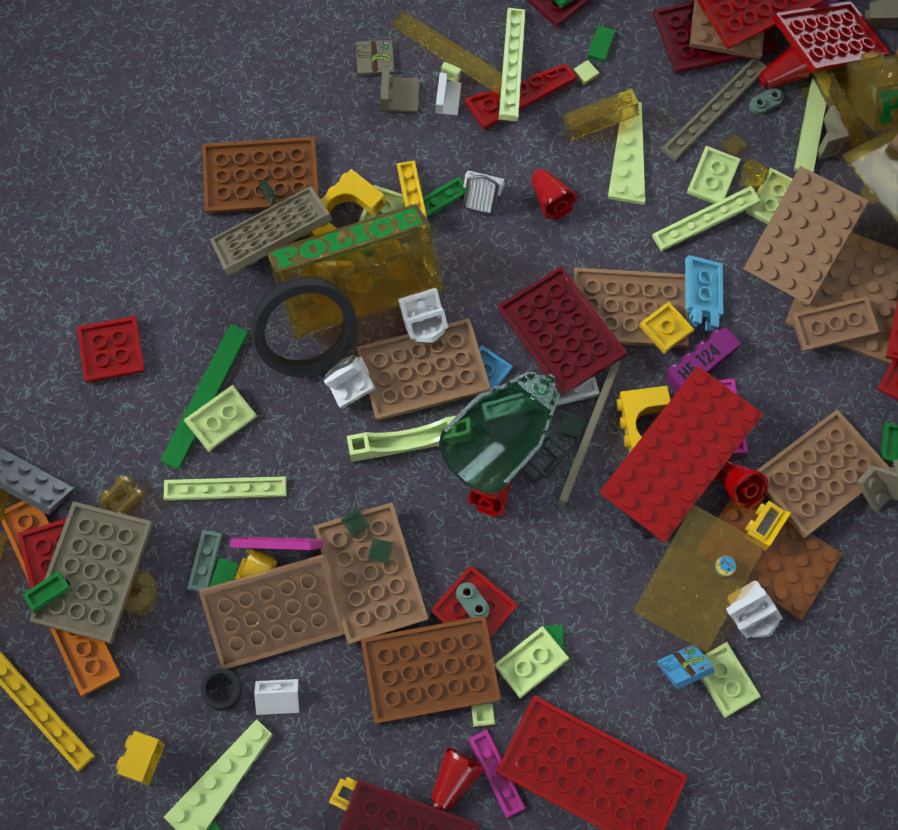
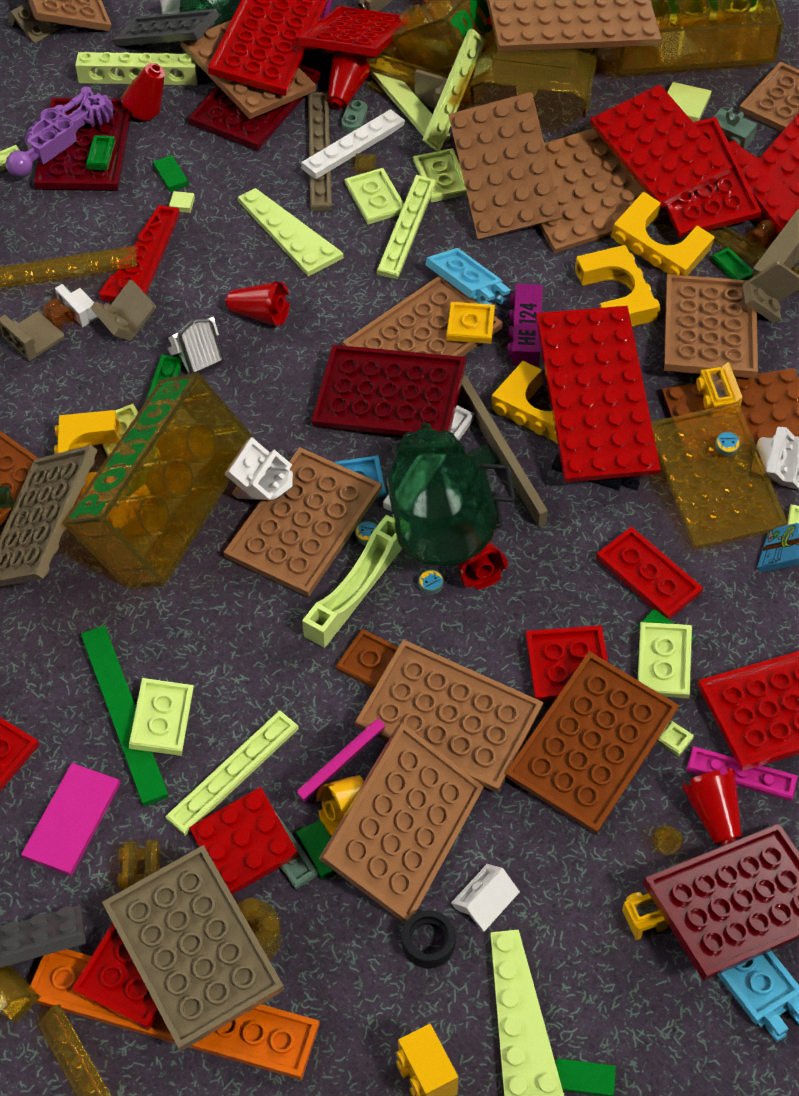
camera: 40 degrees left, 15 degrees down
green tile [22,571,72,613] -> none
black tyre [251,276,357,377] -> none
white piece [324,355,375,409] -> none
clear green tile [341,508,369,538] -> none
clear green tile [368,538,393,564] -> none
yellow tile [397,161,427,223] -> none
yellowish green tile [441,62,461,82] -> none
sand green plate [456,583,489,618] -> none
yellowish green tile [499,8,525,121] -> none
clear yellow brick [562,88,639,141] -> none
red cone [716,461,769,509] -> none
clear yellow helmet [739,159,769,187] -> none
medium nougat plate [791,296,879,352] -> none
none -> dark pink tile [21,763,121,877]
none -> clear orange wheel [43,298,75,329]
none -> dark tan bracket [90,280,156,341]
none -> red plate [189,787,299,894]
none -> white plate [301,109,405,180]
none -> dark orange tile [335,629,398,689]
none -> tile [355,521,377,546]
none -> tile [419,570,443,595]
none -> yellowish green tile [422,29,486,151]
none -> yellow arch [575,245,660,326]
none -> red plate [596,526,703,620]
none -> yellow arch [611,192,715,276]
none -> clear yellow tile [653,825,682,855]

